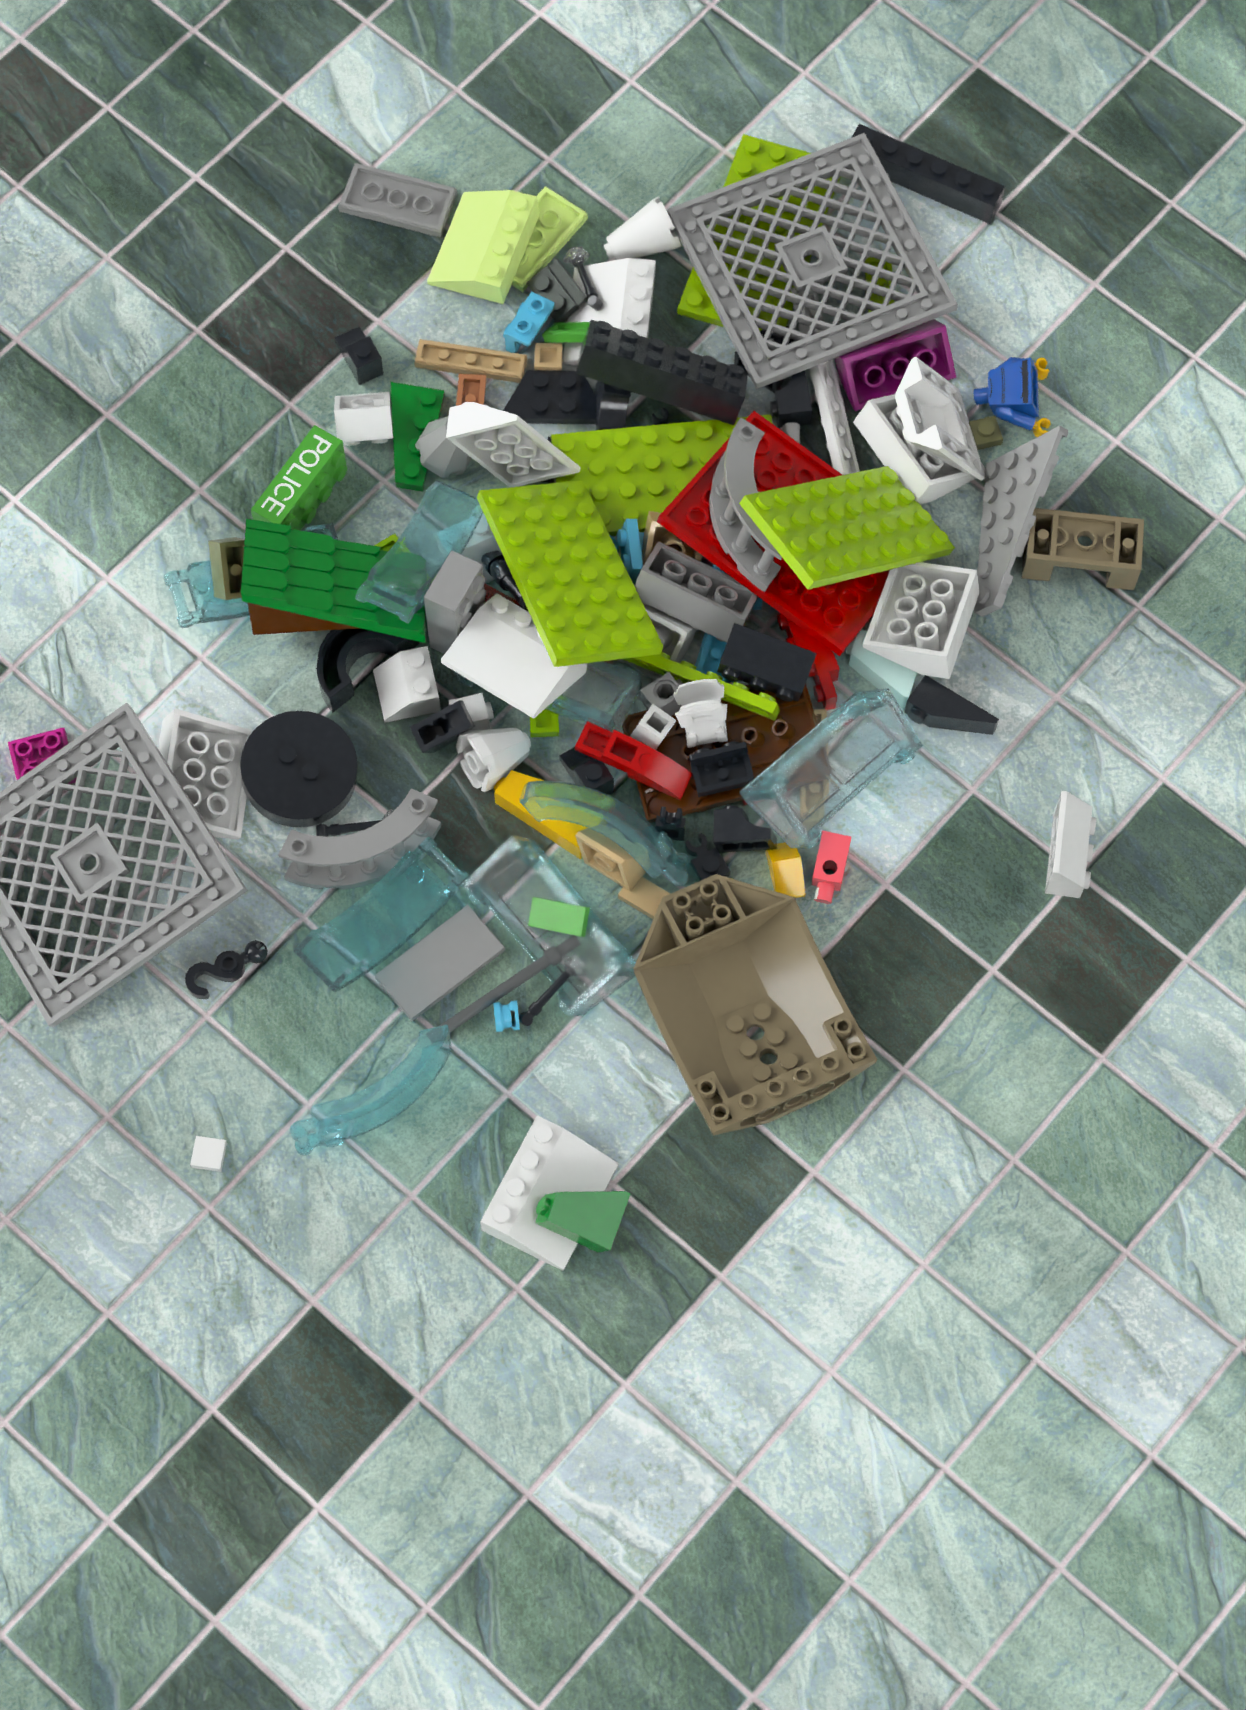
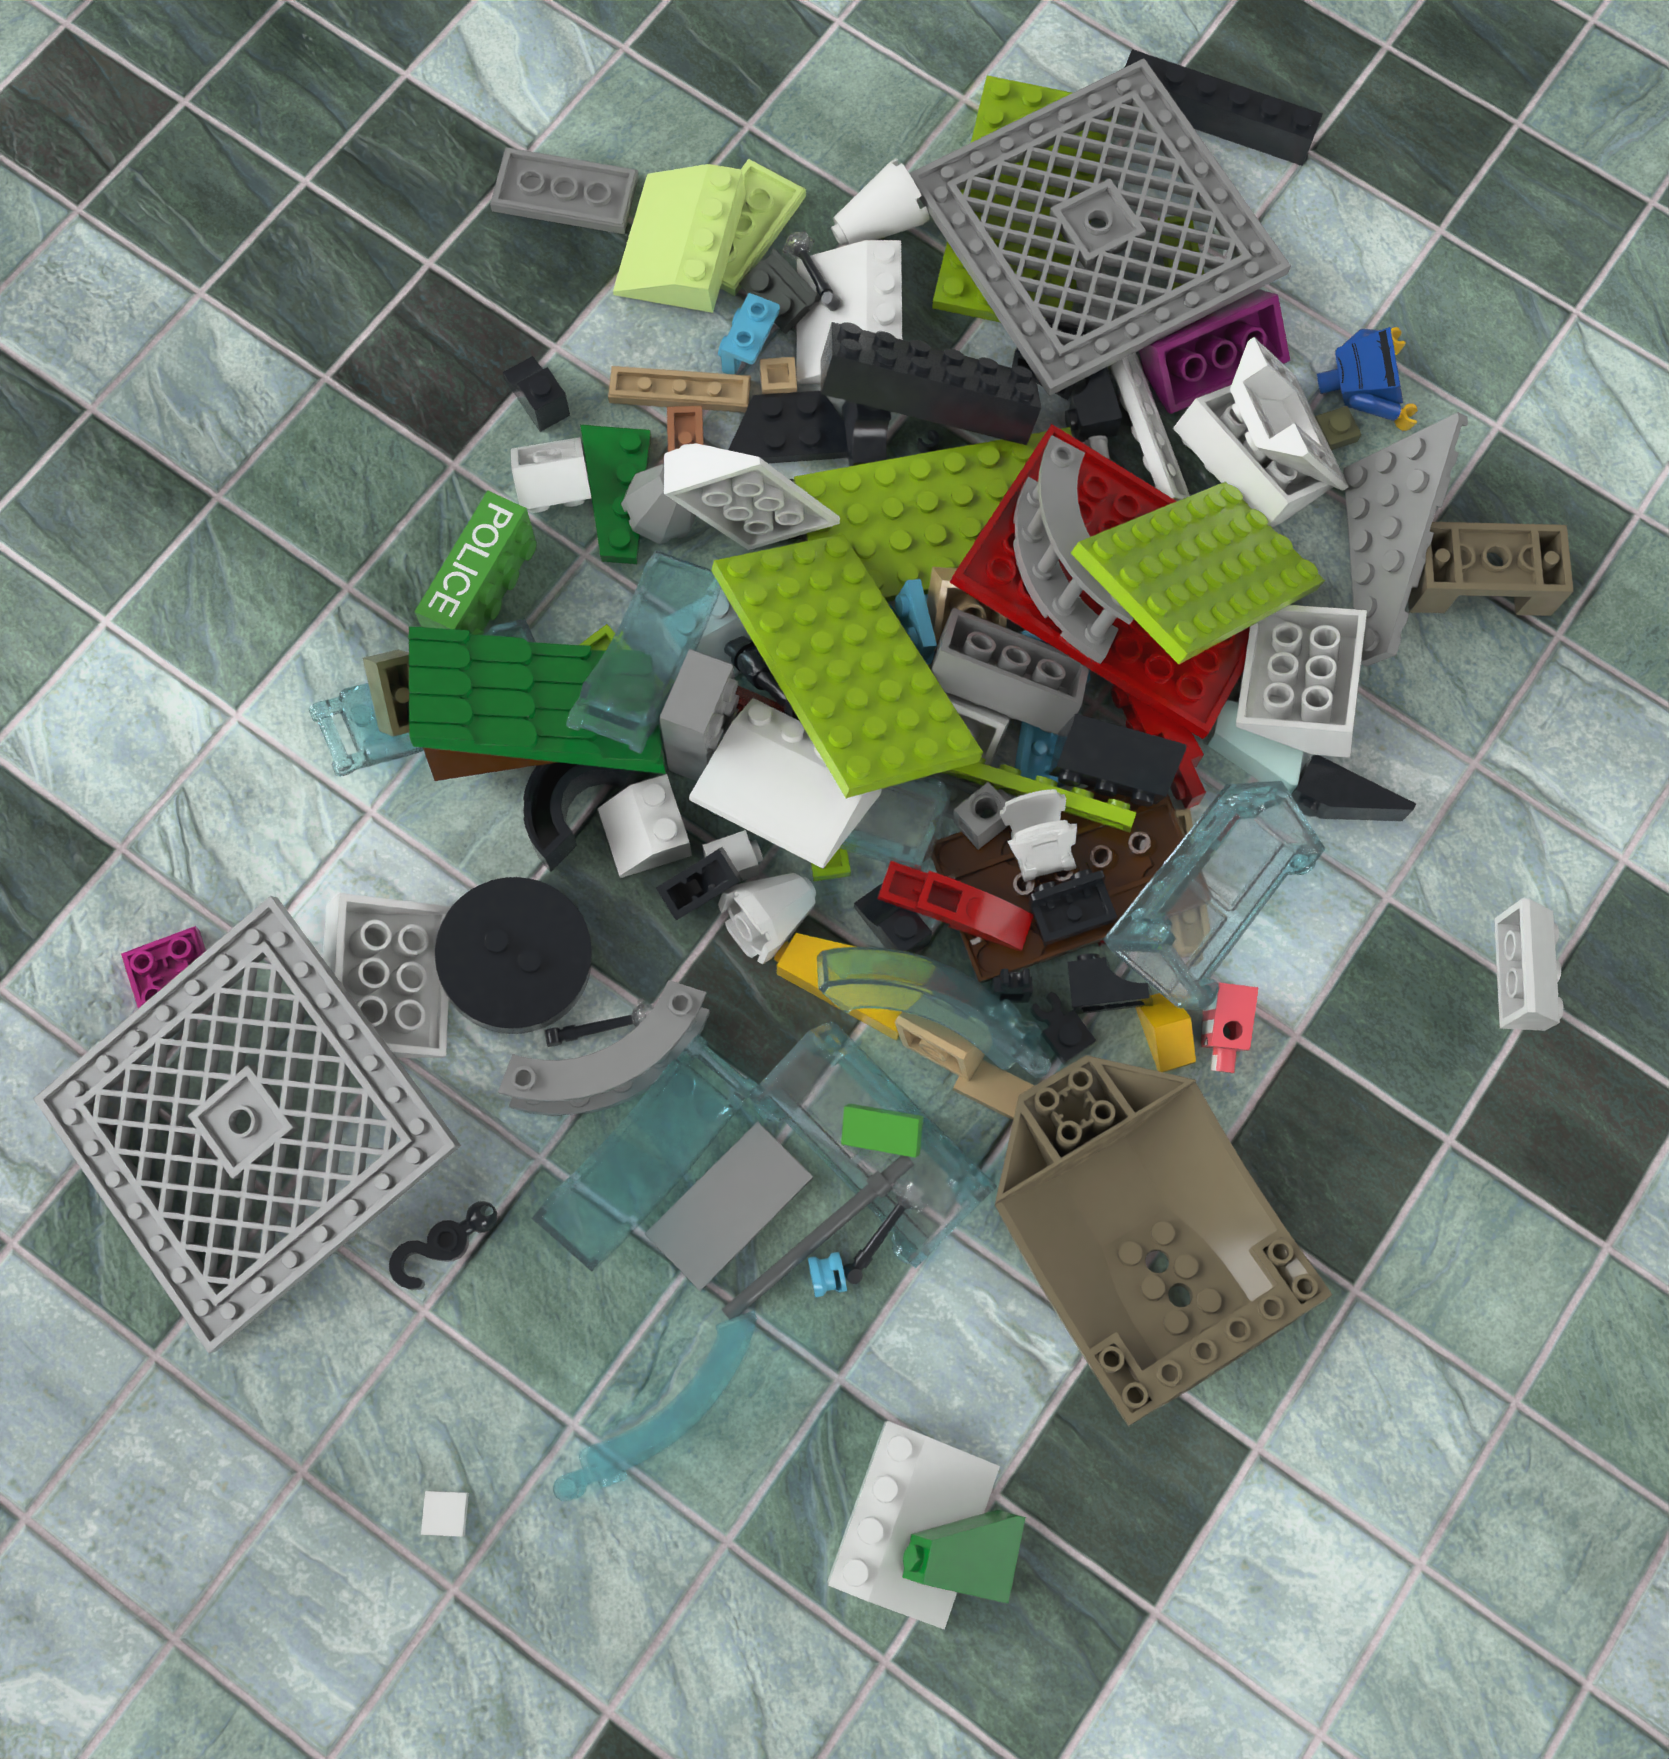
camera: 10 degrees left, 5 degrees up
bright green tile [543,322,590,343] -> none
white brick [630,704,677,750] -> none

